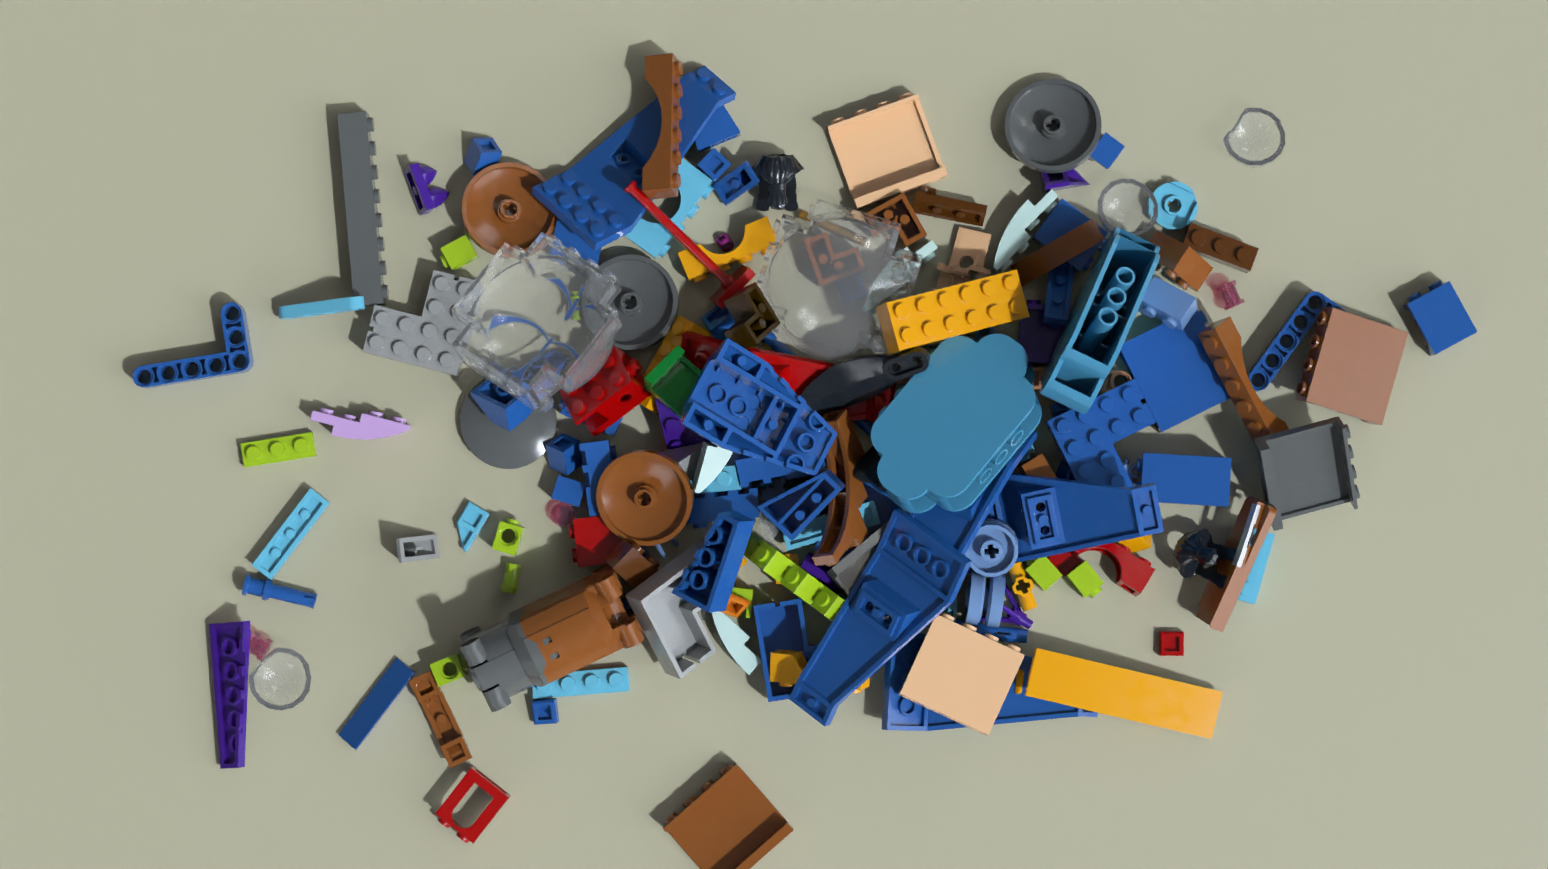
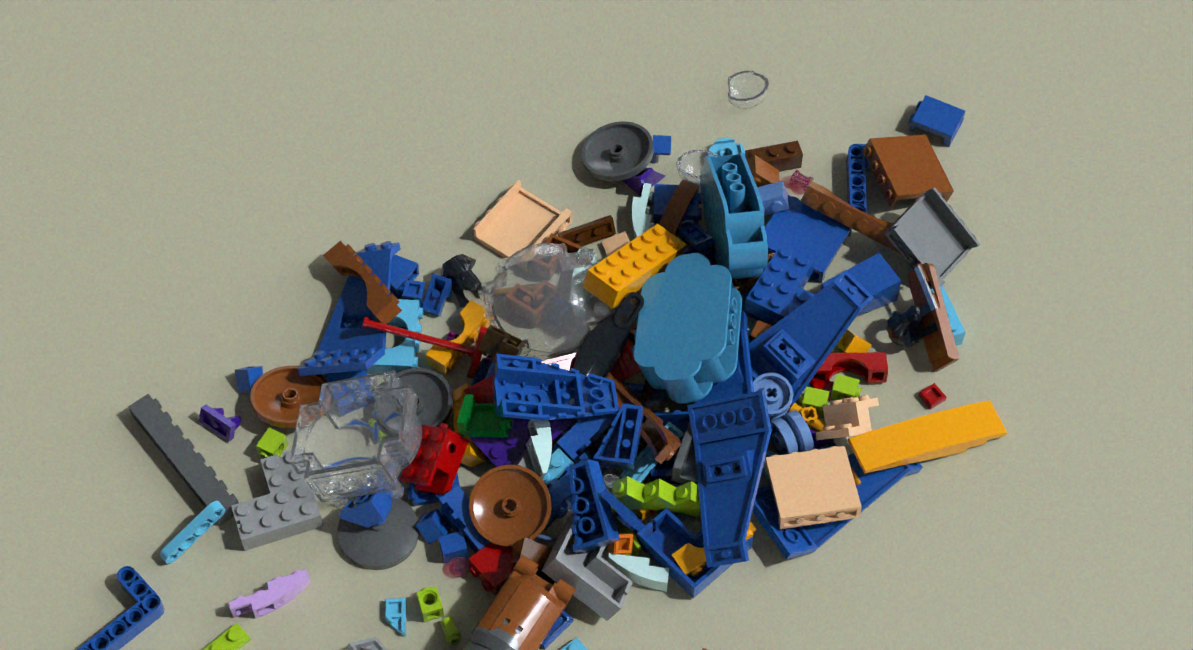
camera: 30 degrees left, 30 degrees down
none -> blue wing [600,489,646,534]
none -> light nougat bracket [816,395,879,440]

